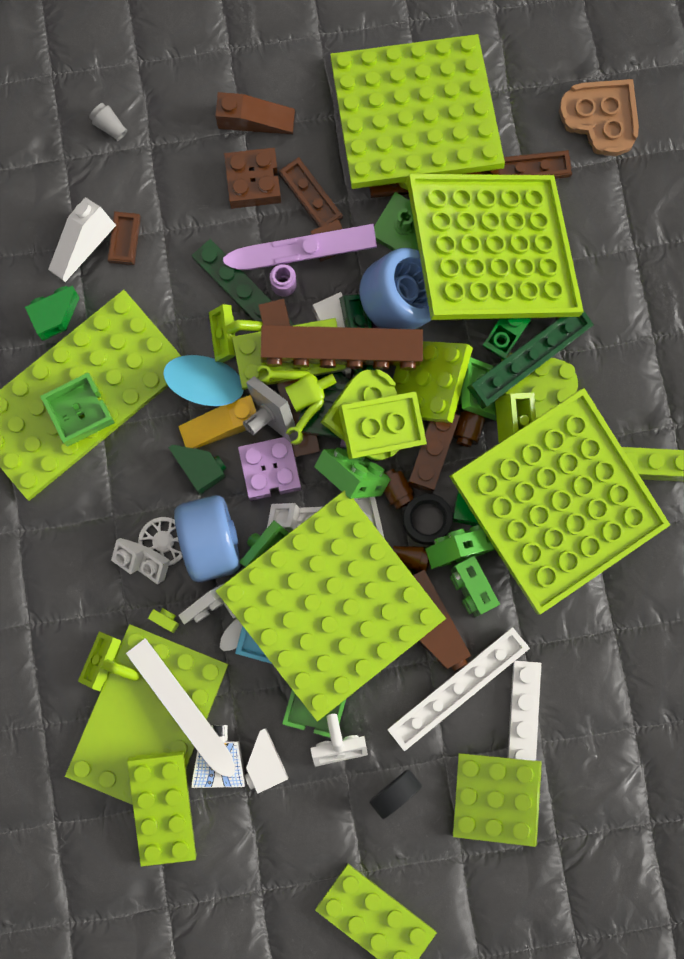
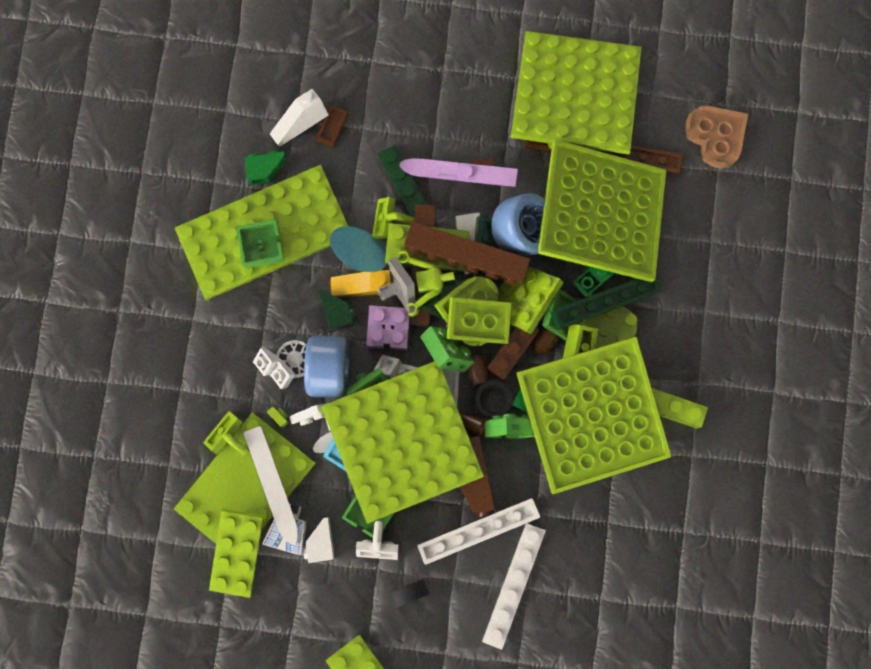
camera: 20 degrees right, 0 degrees up
light grey cone [89,103,127,141] -> none
reddish brown slope [215,92,295,135] -> none
reddish brown piece [224,147,281,209] -> none
lavender brick [270,264,297,297] -> none
reddish brown tile [278,157,343,227] -> none
bright green tile [374,192,419,251] -> none
bright green piece [449,556,500,617] -> none
lime plate [453,753,542,847] -> none

